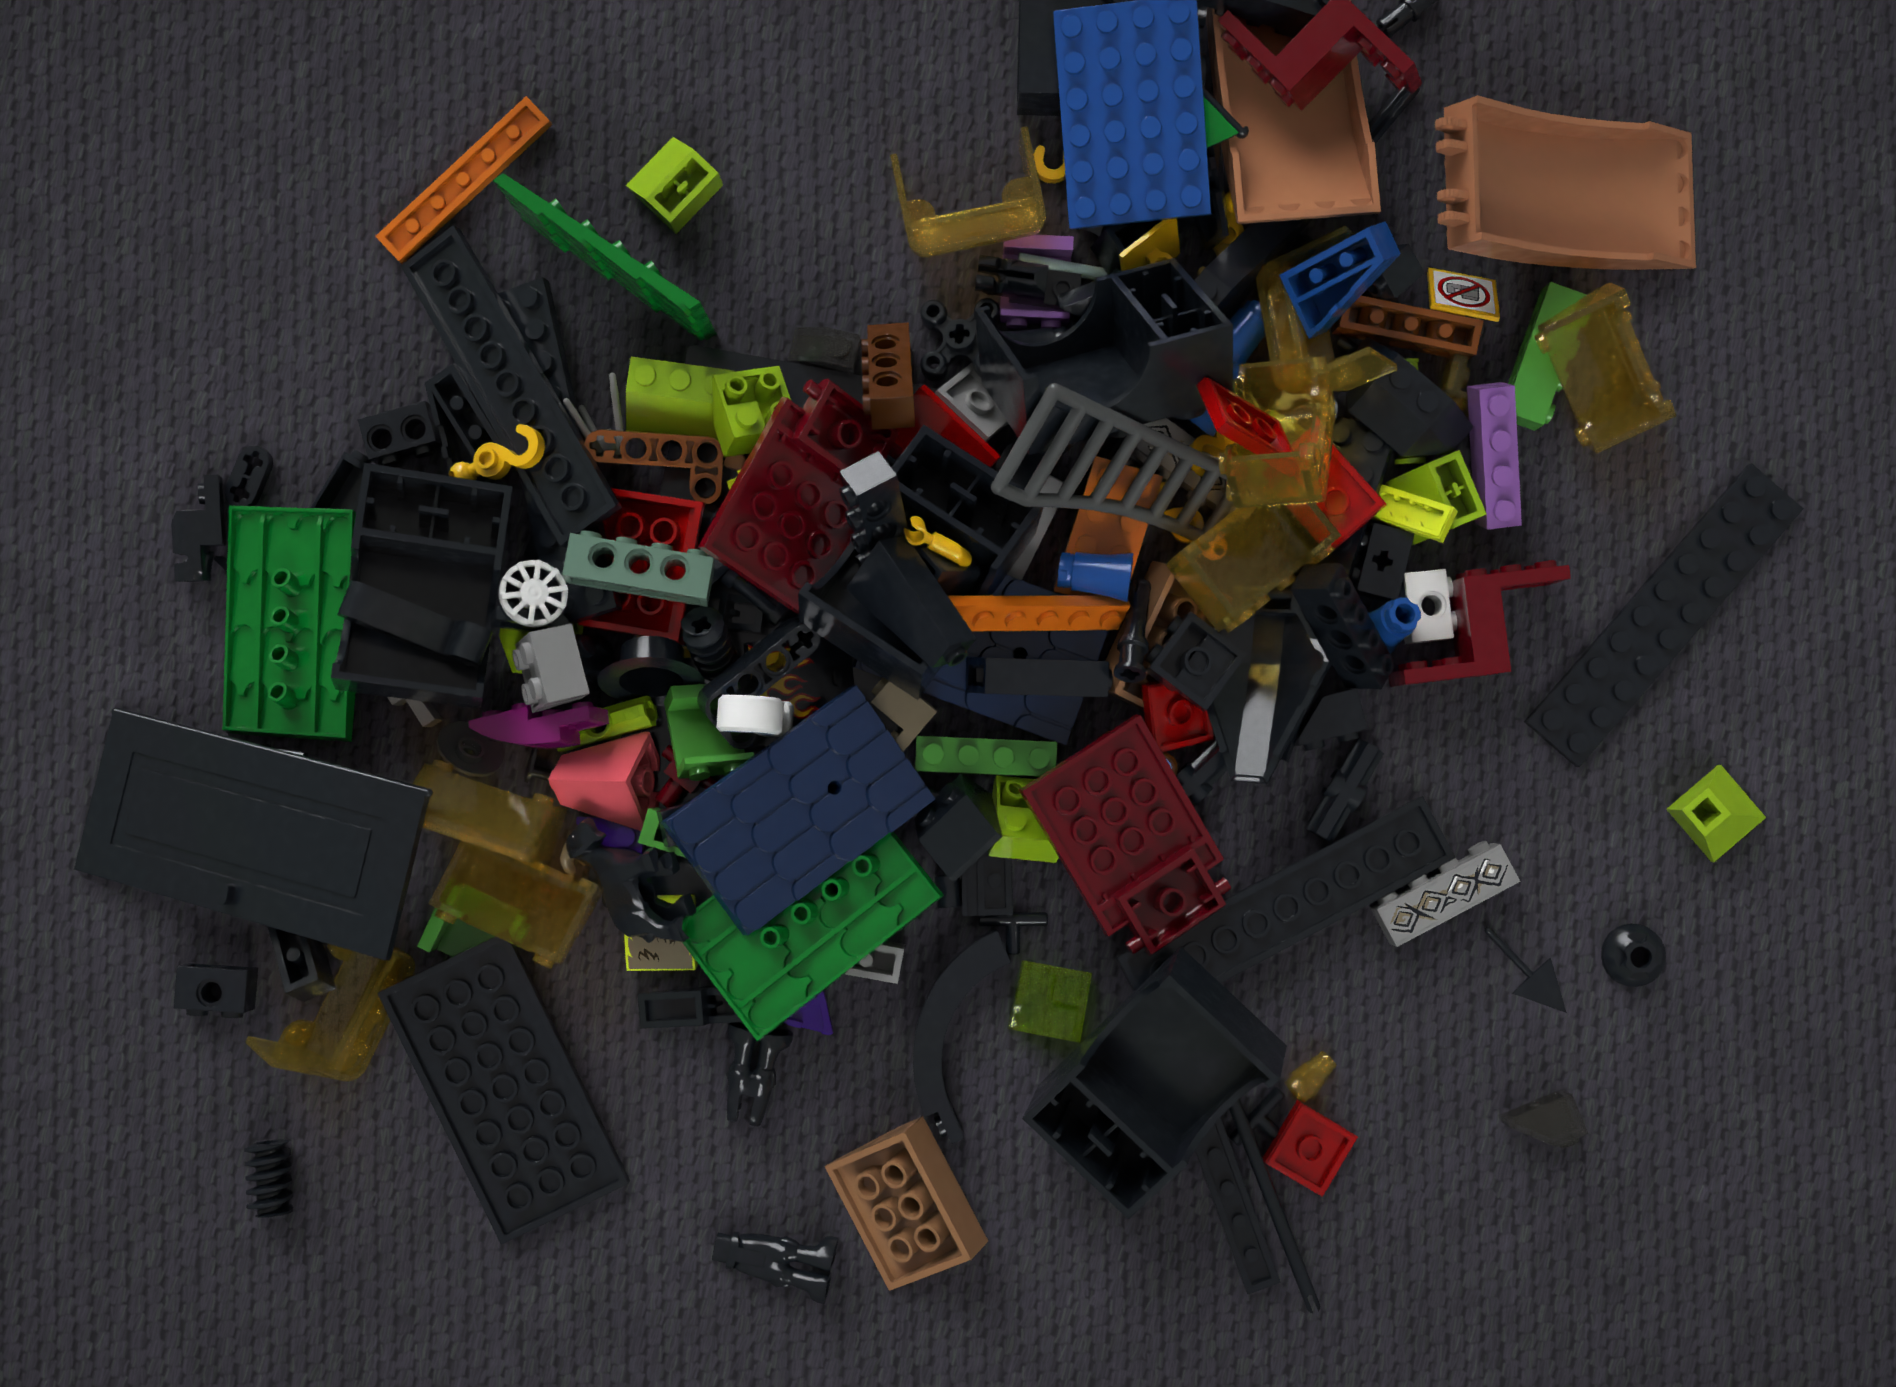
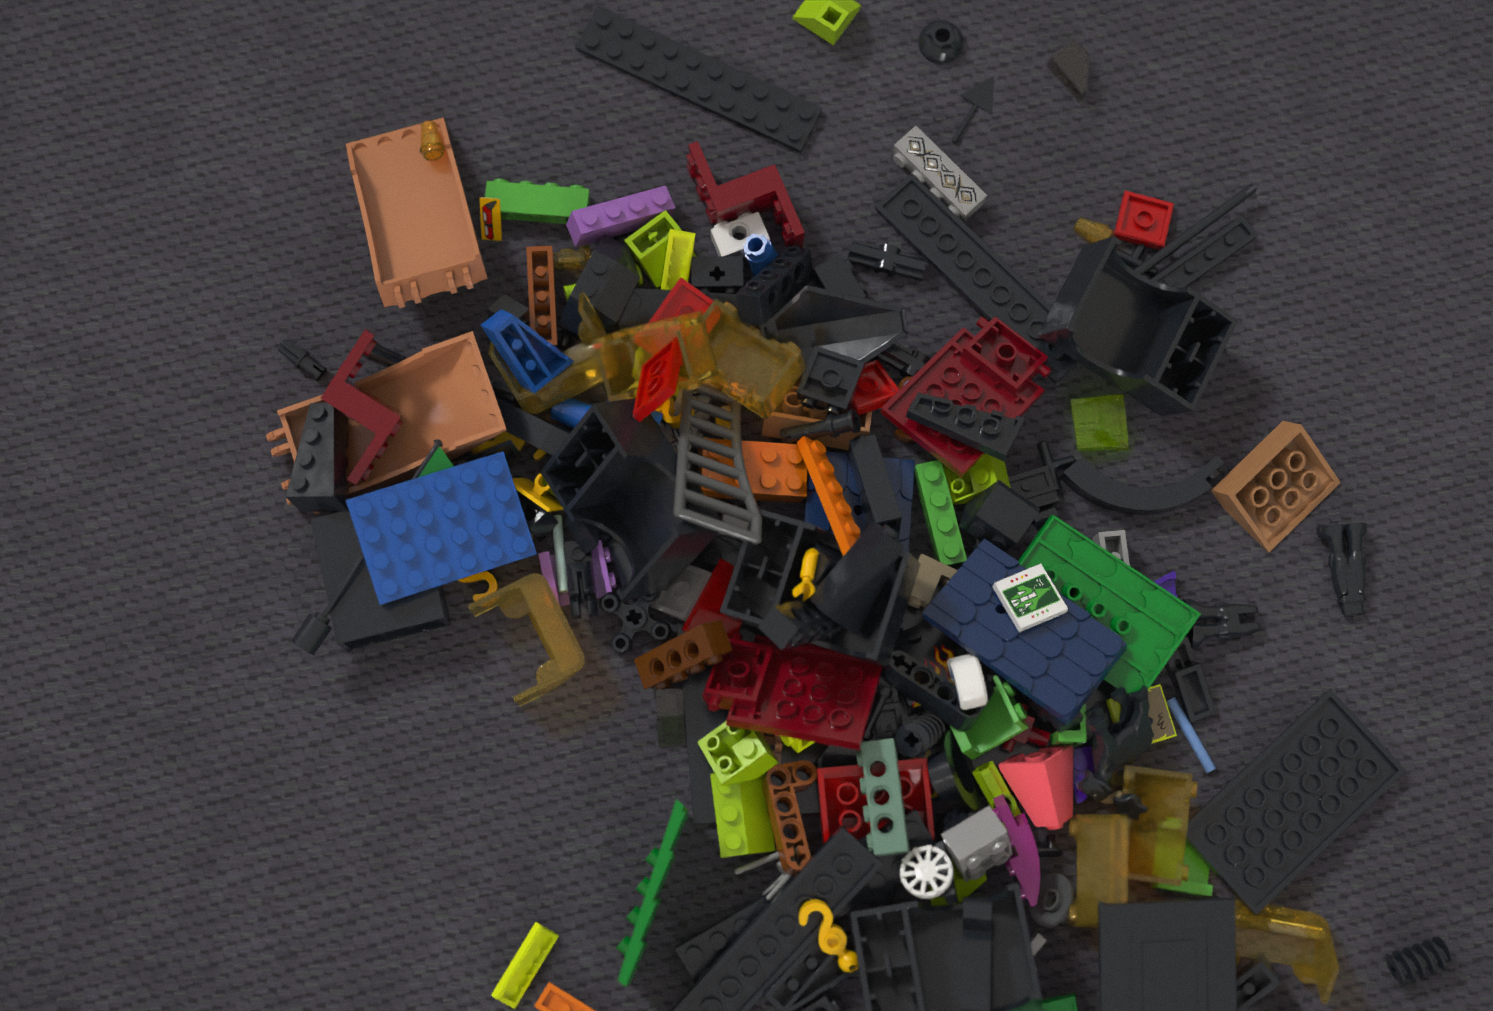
camera: 105 degrees left, 10 degrees down
lime slope [626,137,723,234] -> none
blue plant [1057,552,1133,602] -> none
piece [1427,267,1500,322] -> none
clear yellow windscreen [1534,282,1677,454] -> none
none -> clear yellow cone [420,121,445,161]
none -> yellow sticker [479,197,502,241]
none -> neon yellow plate [491,922,559,1009]
none -> black wing [906,392,1025,462]
none -> tile [993,564,1068,632]
none -> black plate [1113,793,1149,821]
none -> medium blue bar [1166,697,1216,773]

